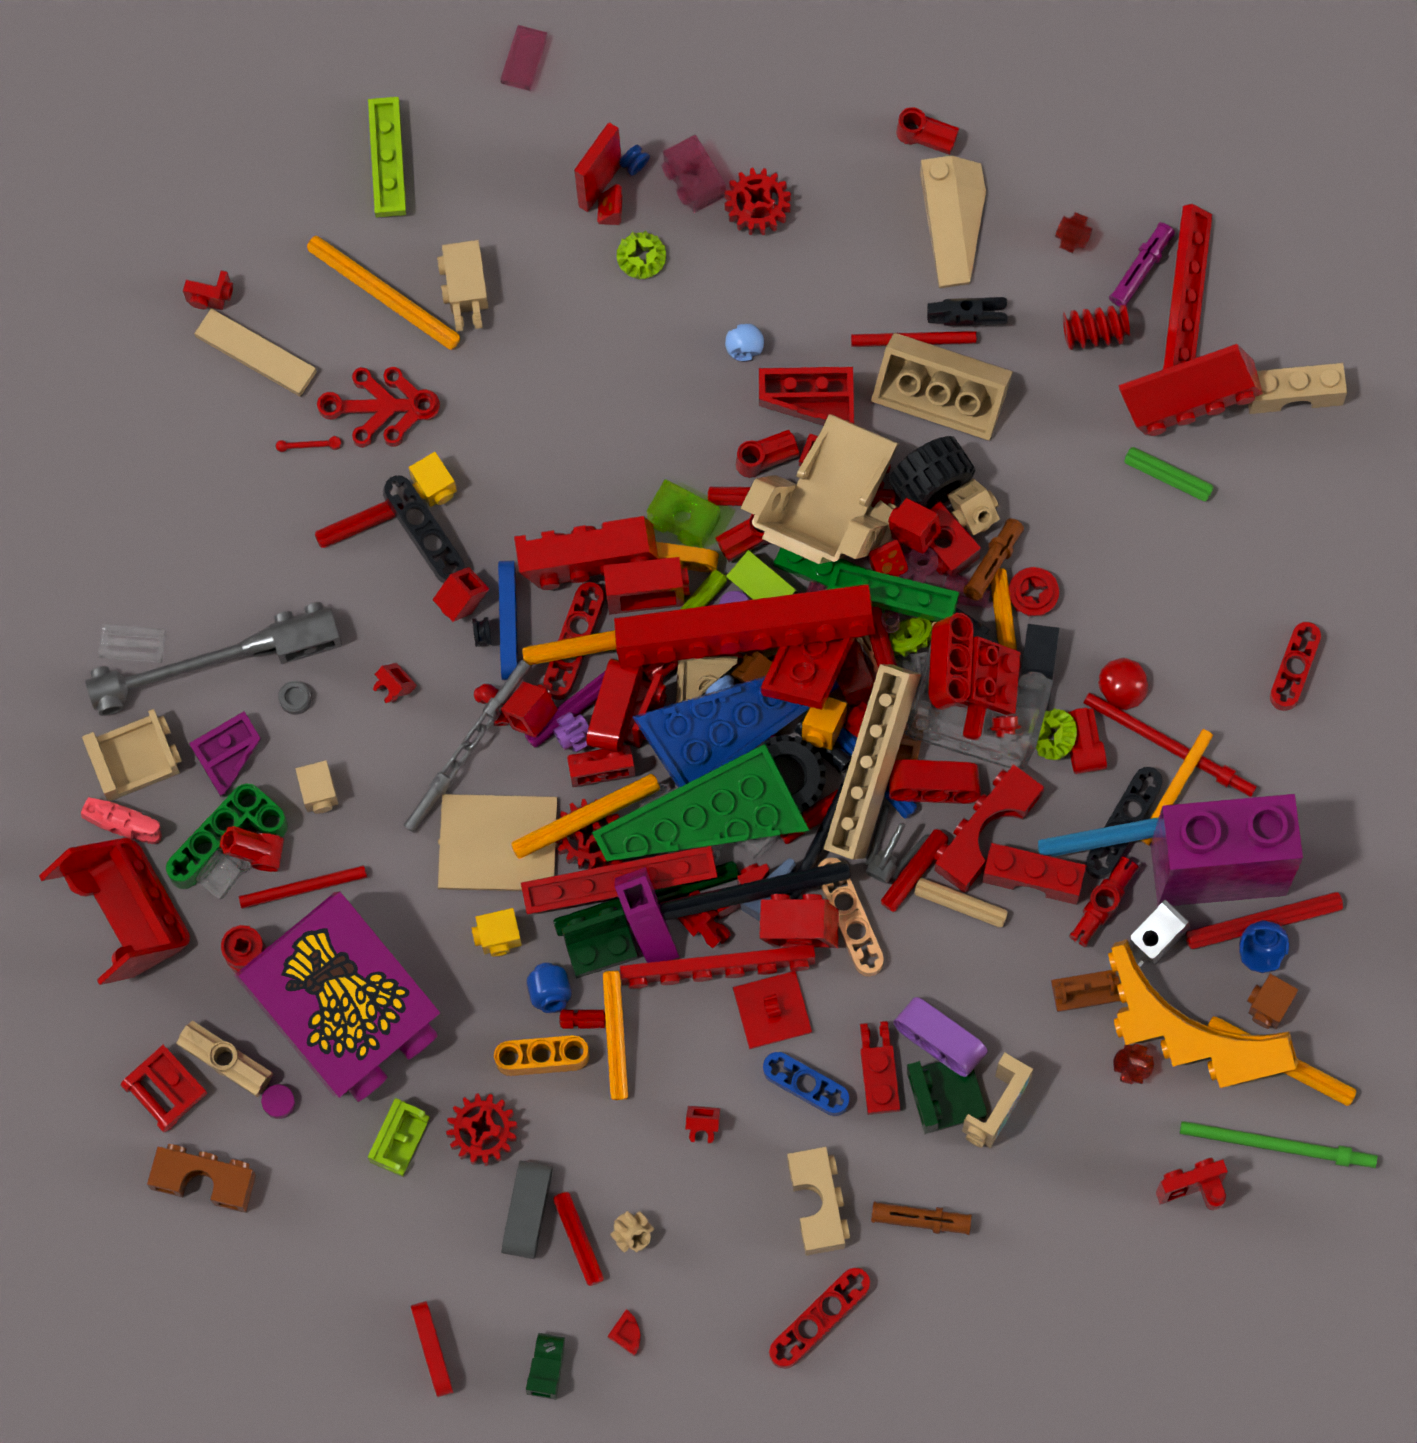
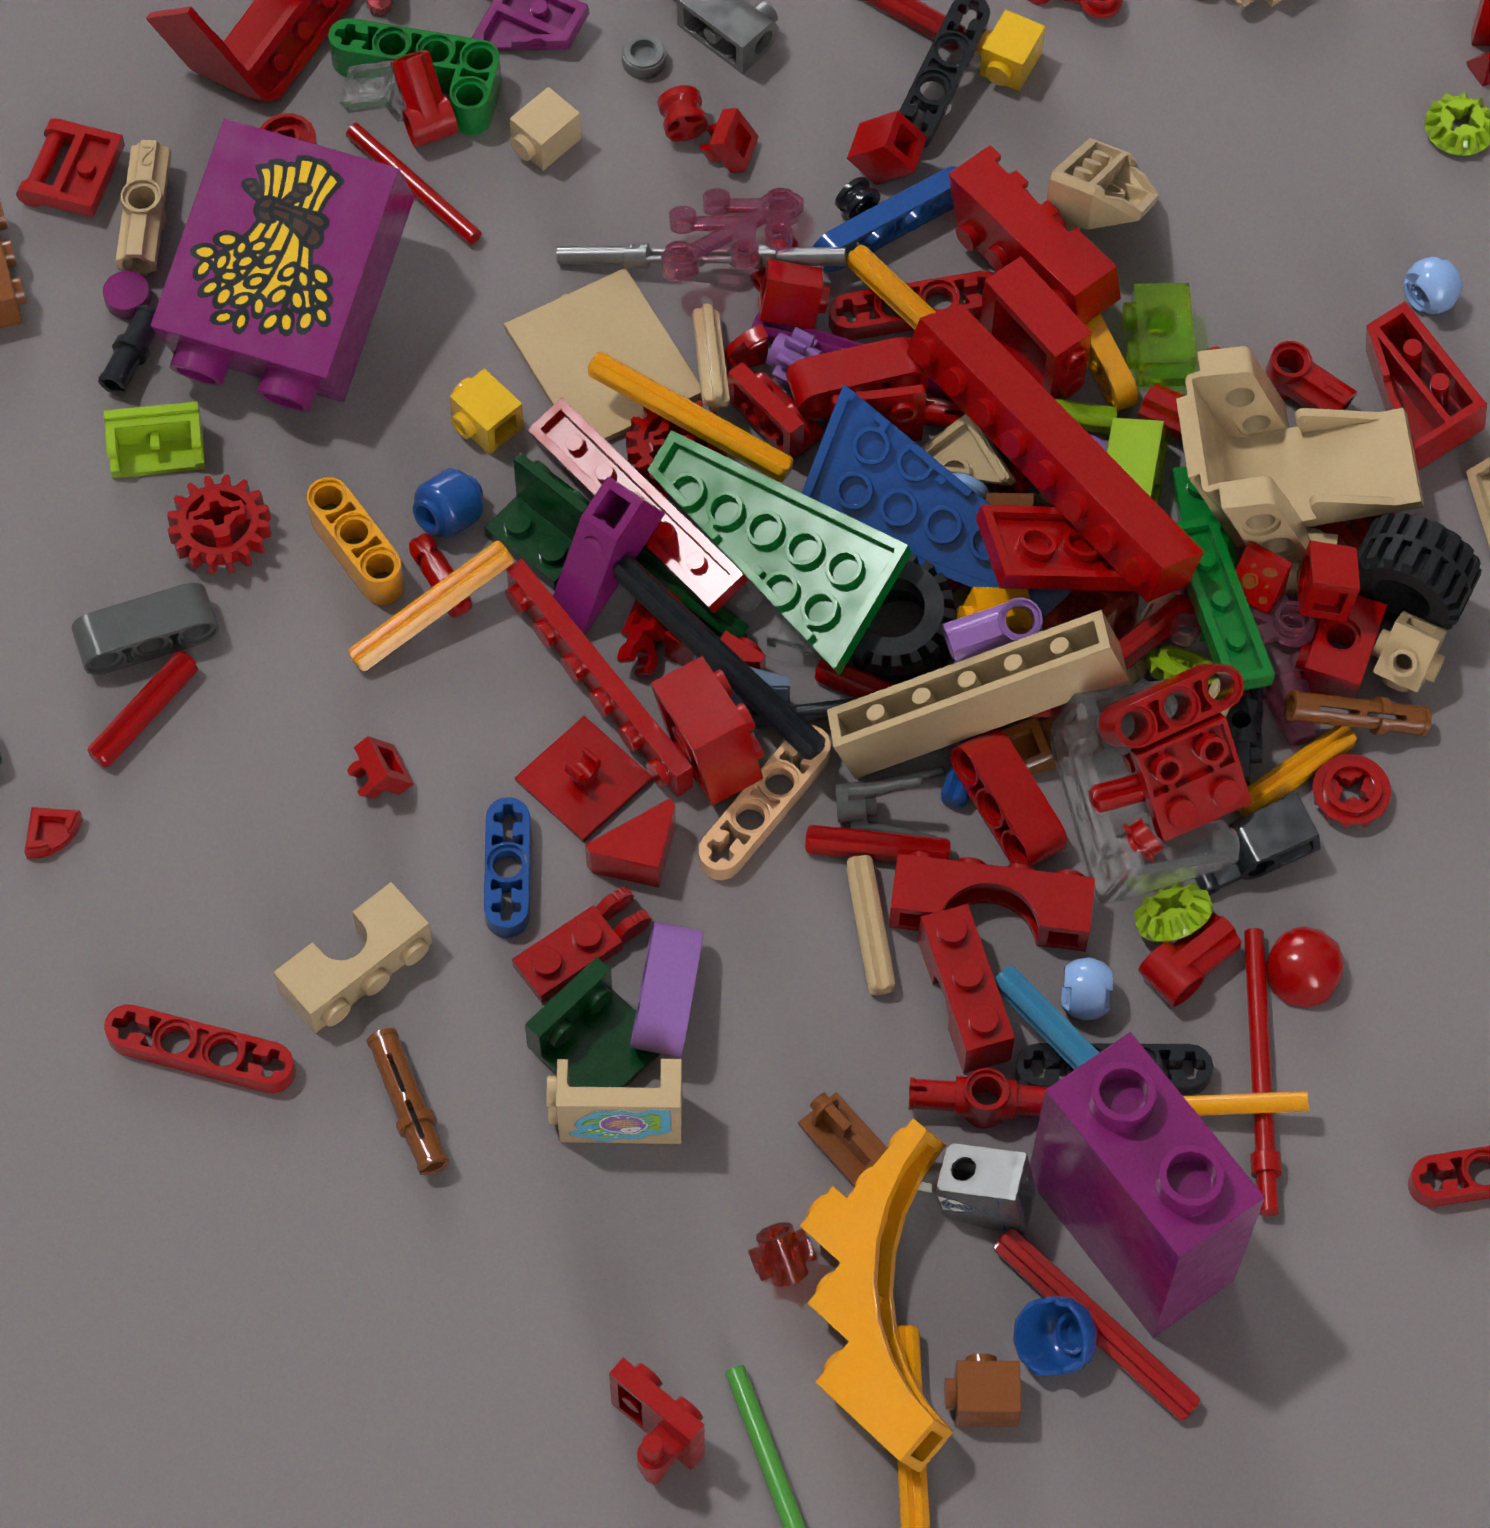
camera: 55 degrees right, 10 degrees down
tan gear [610,1211,654,1253] -> none
none -> black pin [98,305,156,395]
none -> red slope [585,798,676,888]
none -> red wheel [657,85,708,141]
none -> clear pink plant [661,188,804,282]
none -> tan axle [692,303,730,412]
none -> red tile [724,323,768,376]
none -> medium lavender piece [942,597,1043,663]
none -> tan wedge [1046,138,1159,230]
none -> light blue piece [1061,957,1113,1021]

